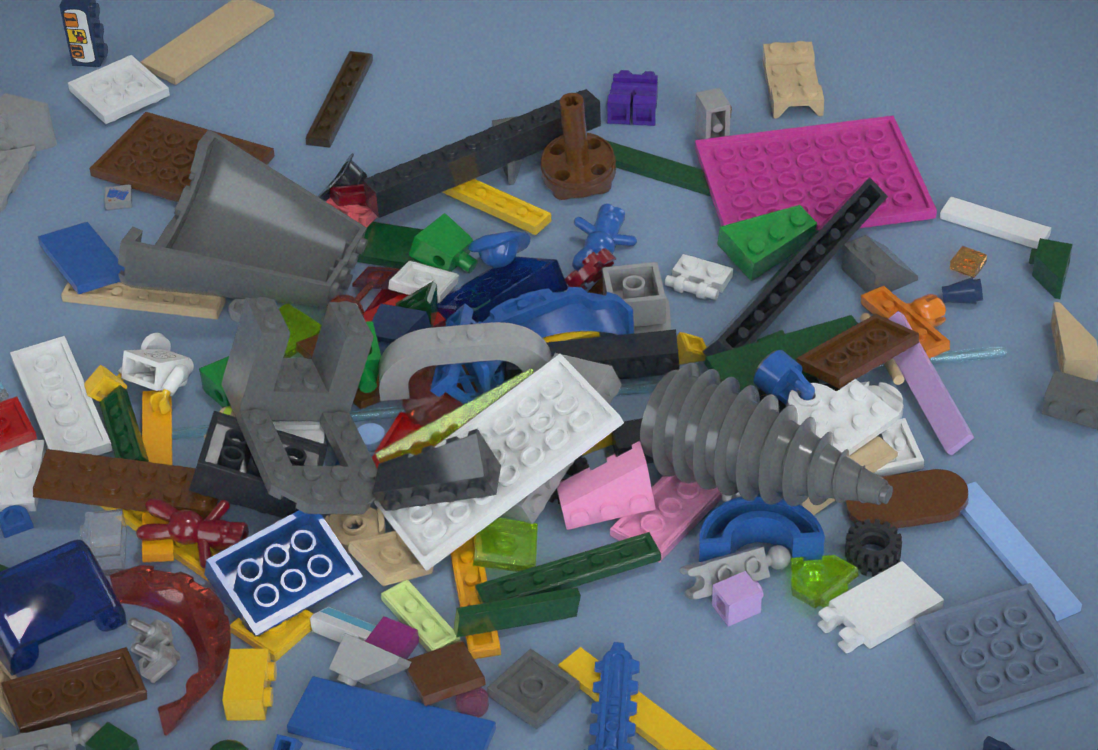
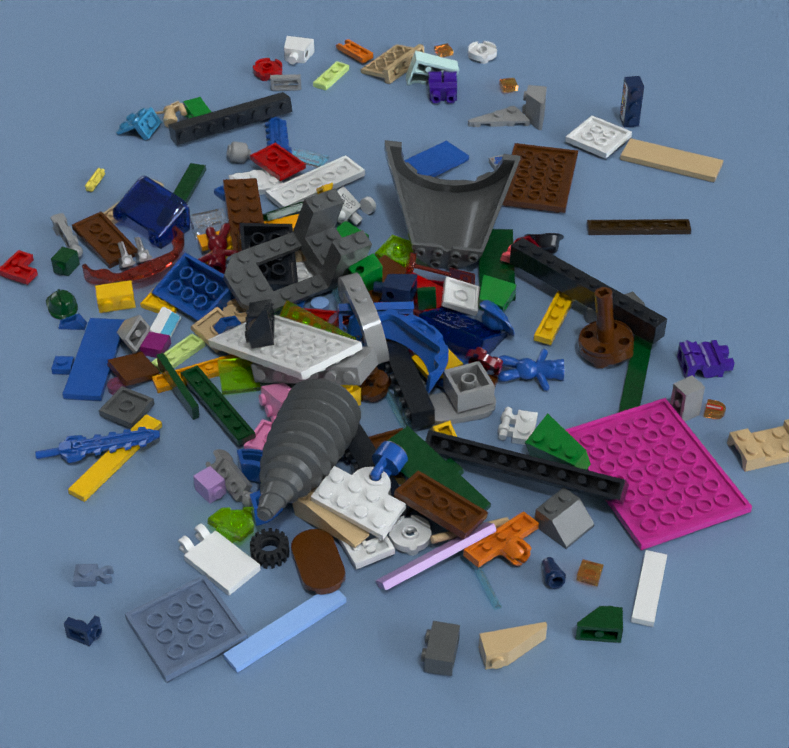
camera: 75 degrees right, 0 degrees up
none -> blue piece [213,316,241,334]

